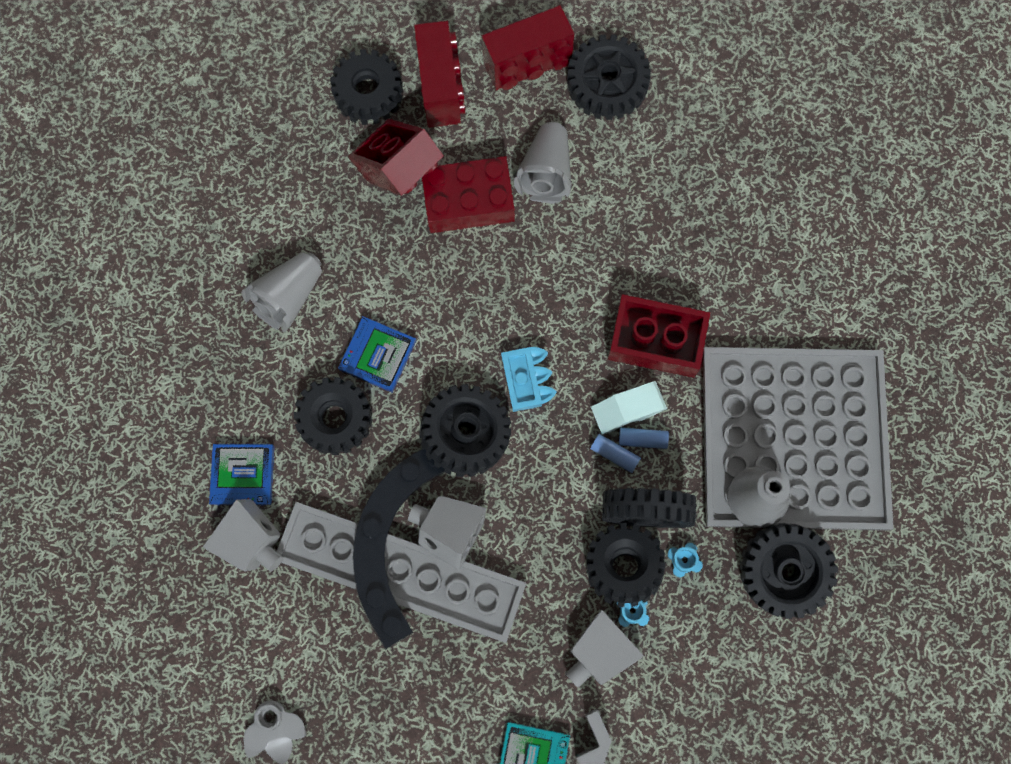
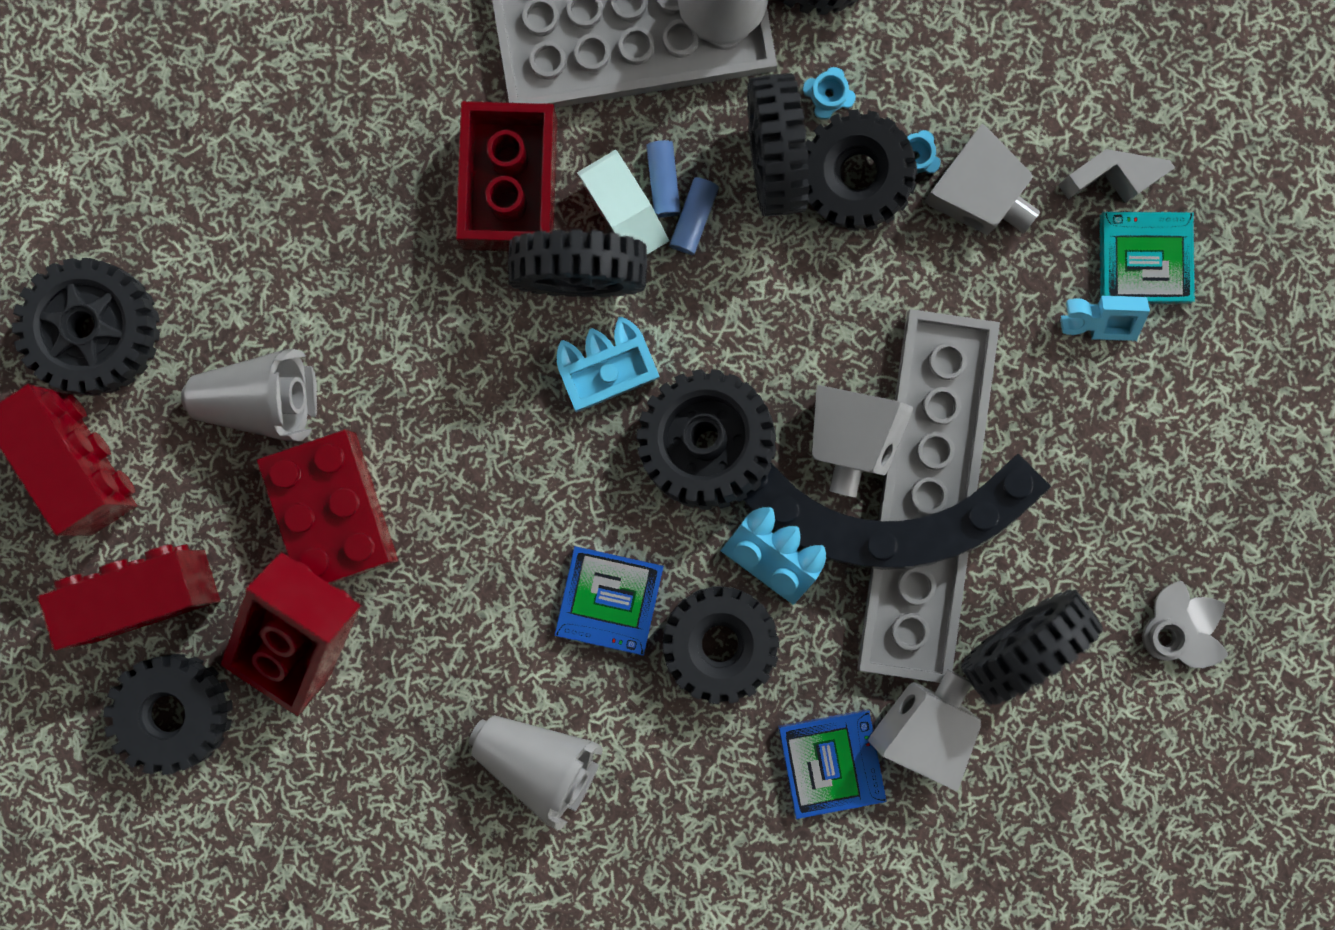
camera: 110 degrees left, 10 degrees up
none -> black wheel [508,230,647,297]
none -> medium azure plate [721,507,826,605]
none -> black wheel [961,589,1103,705]
none -> medium azure plate [1060,296,1150,341]

